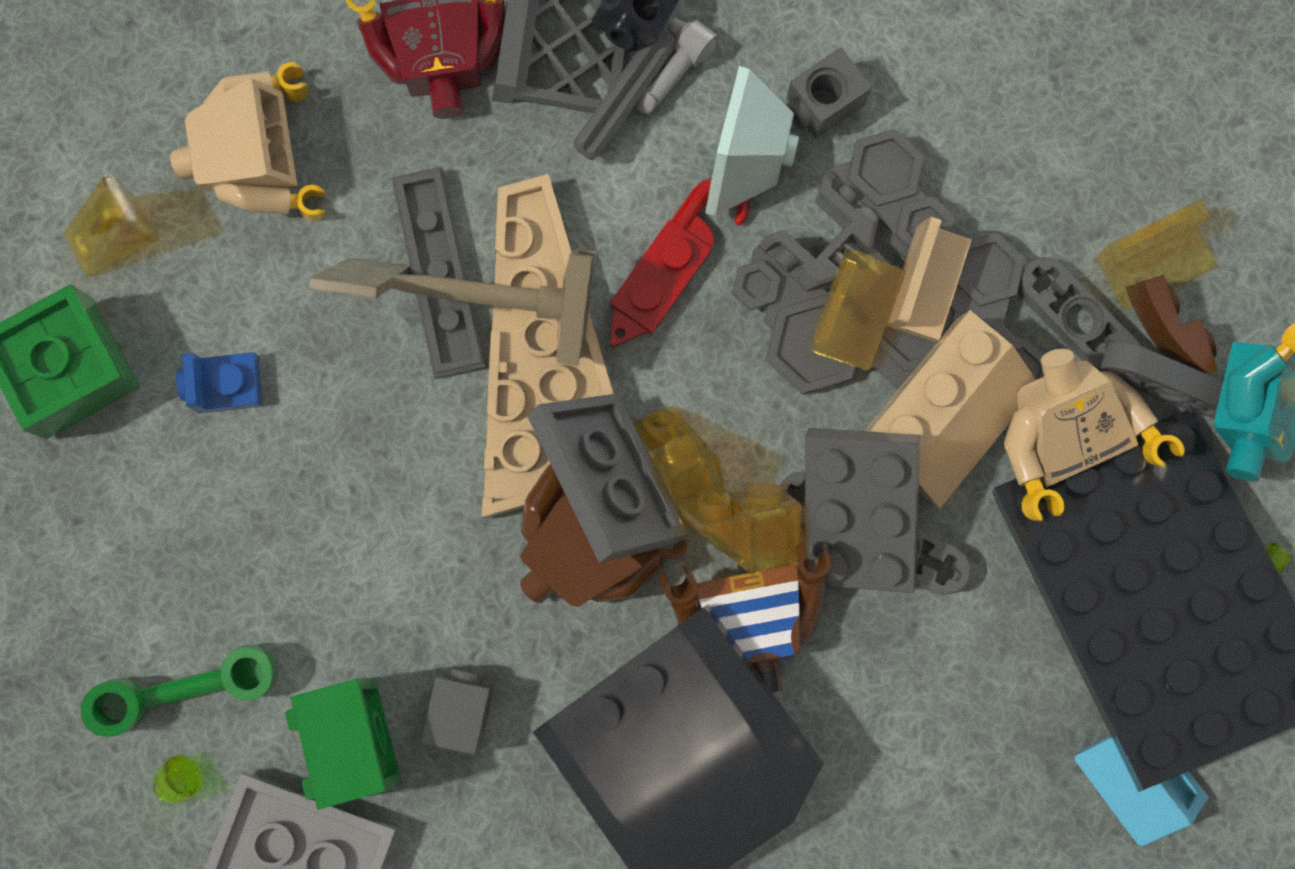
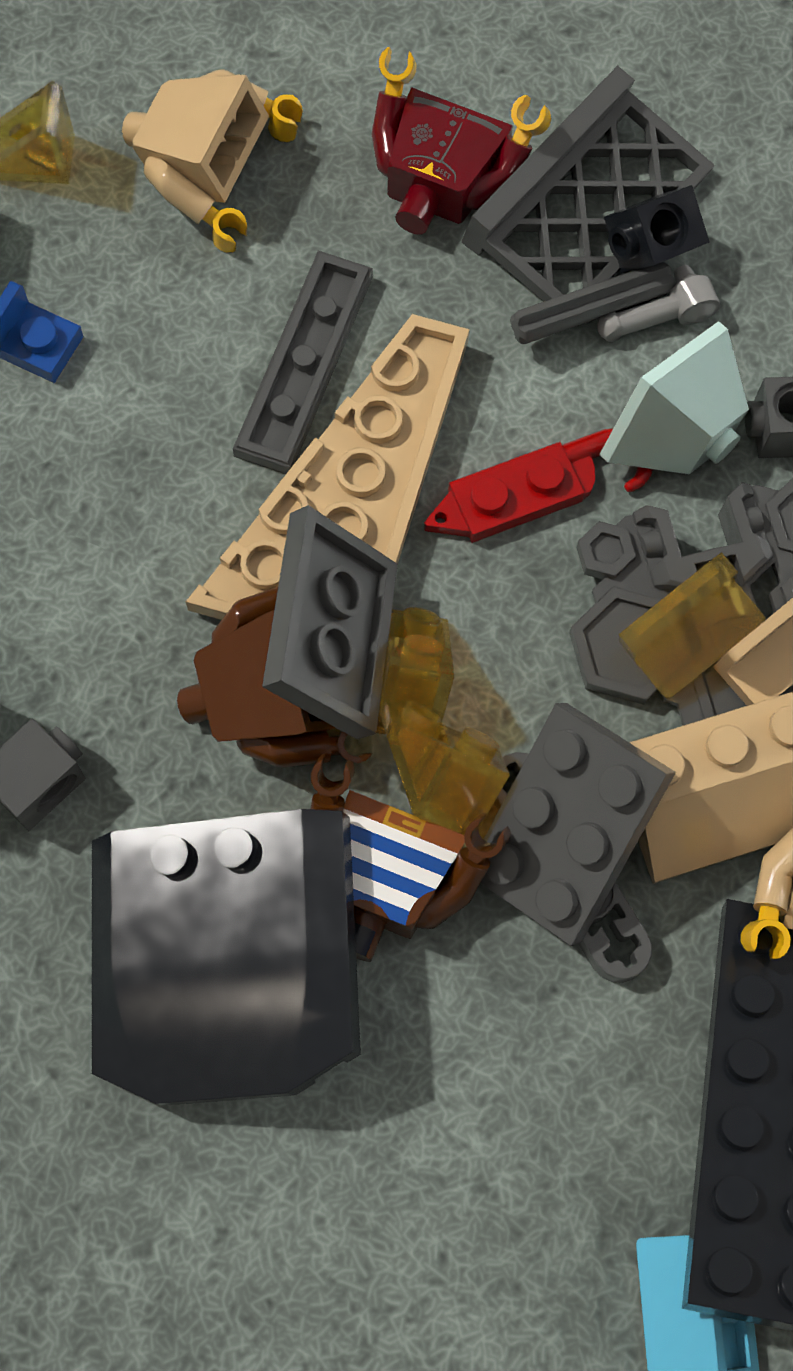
camera: 30 degrees right, 10 degrees down
dark tan piece [308,248,596,366] -> none

